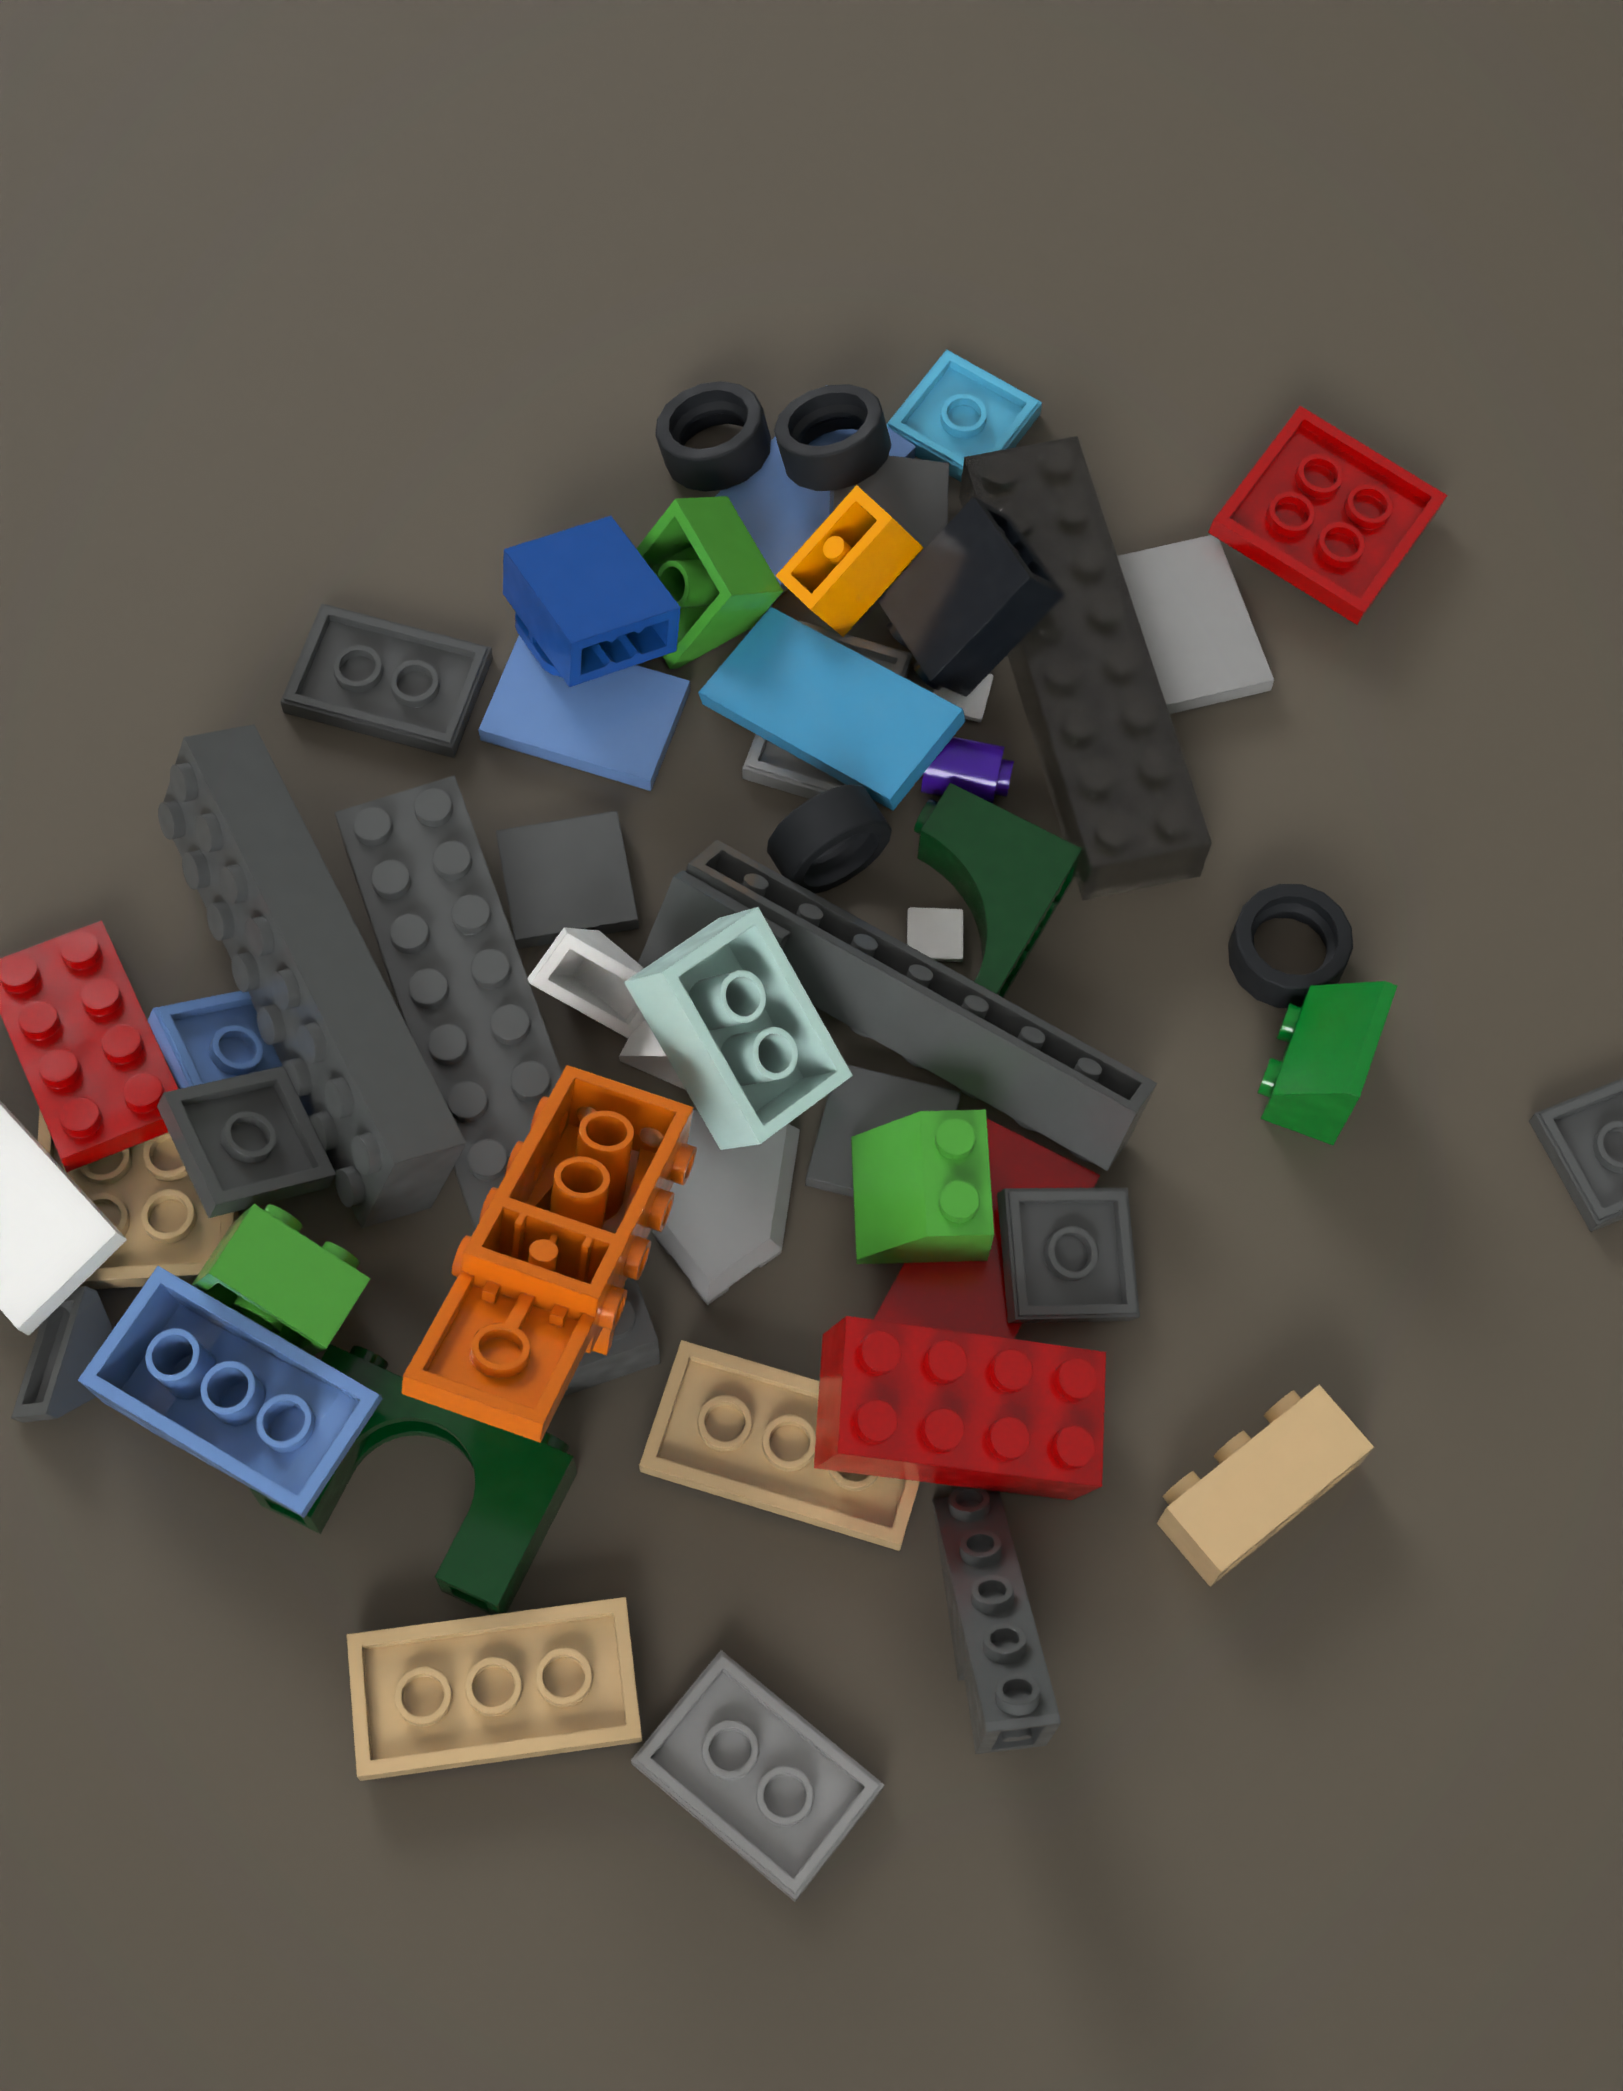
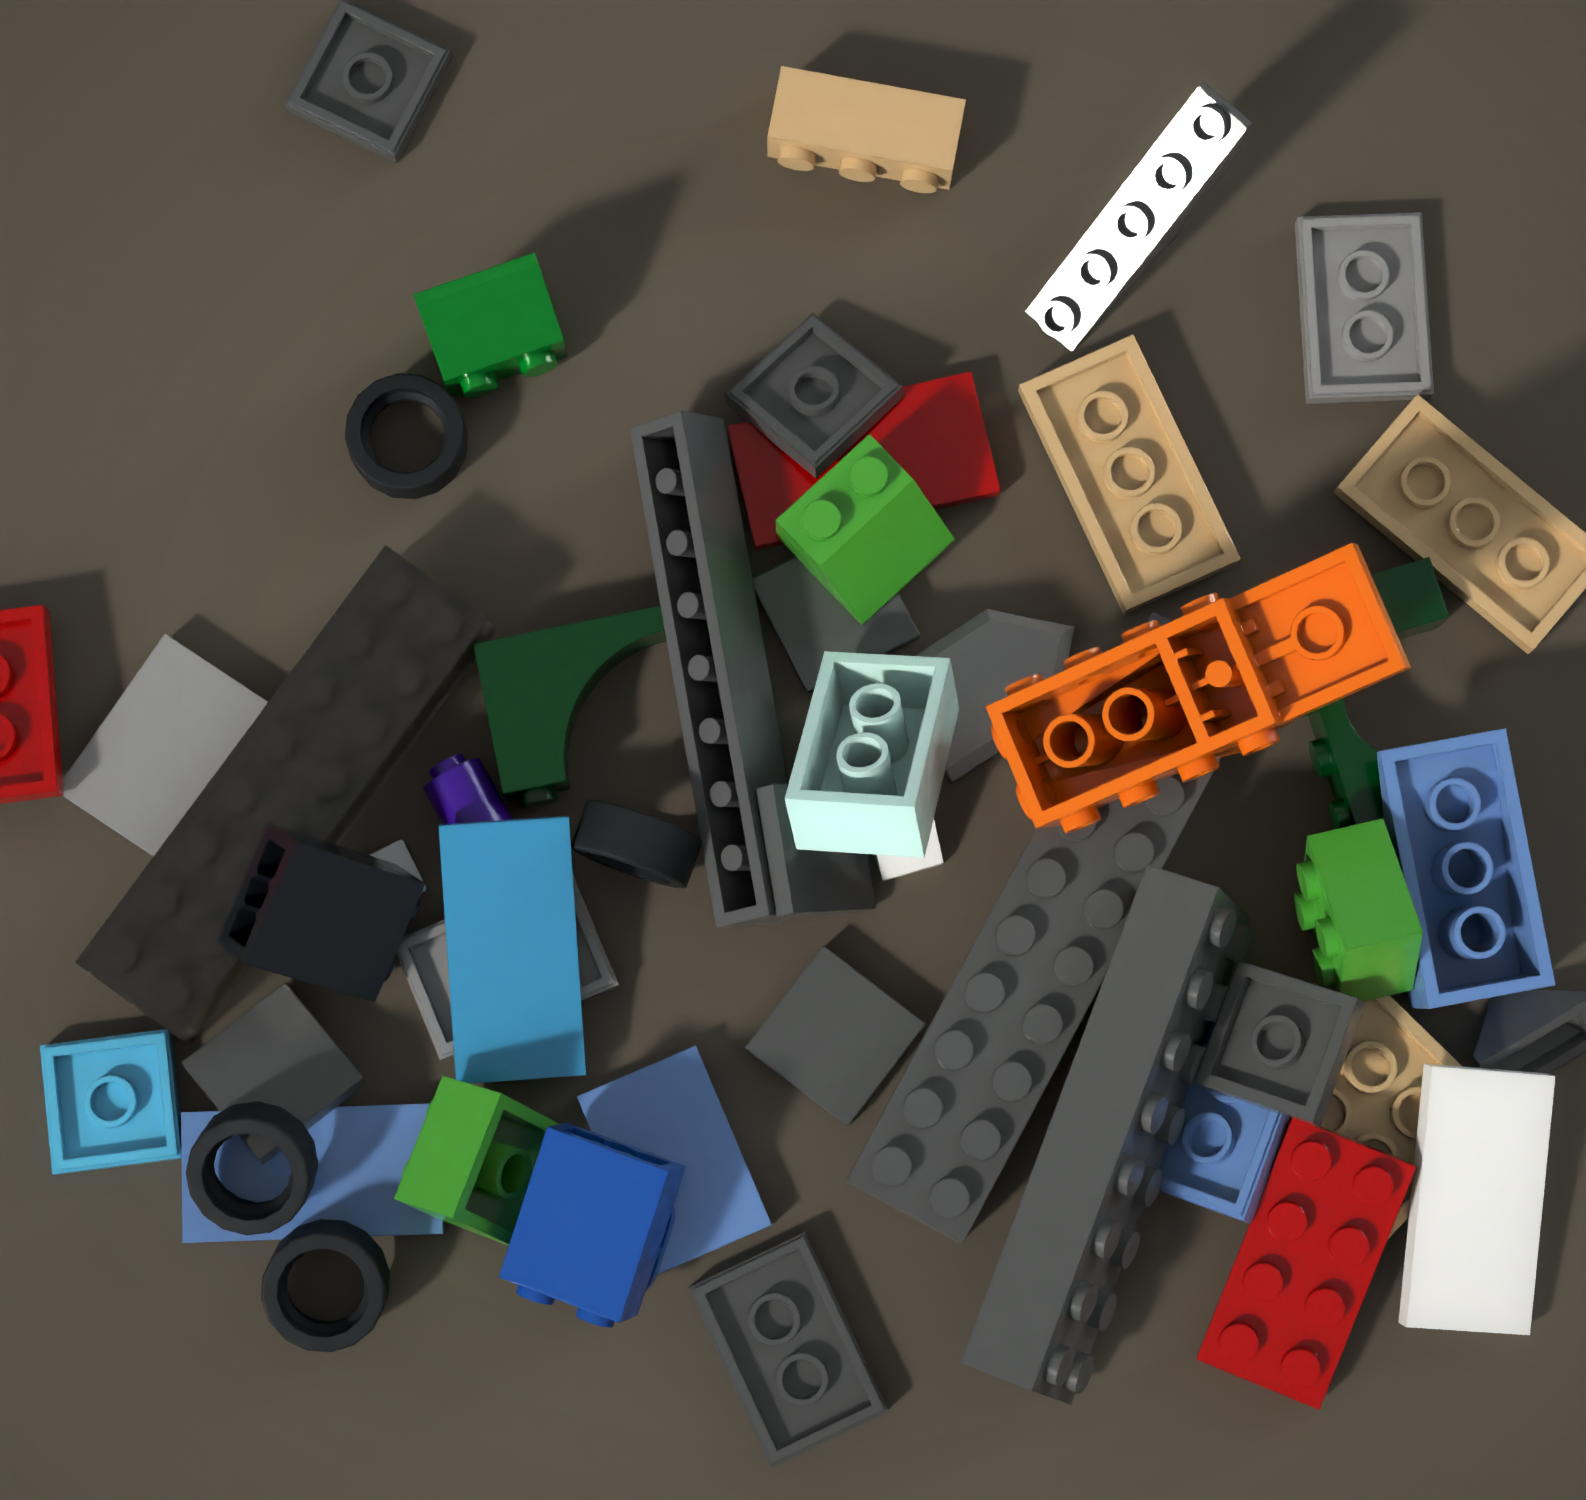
camera: 130 degrees left, 15 degrees up
white slope [527,927,645,1038] -> none
light orange brick [776,485,924,637] -> none
red brick [814,1316,1106,1500] -> none
white piece [907,907,963,962] -> none

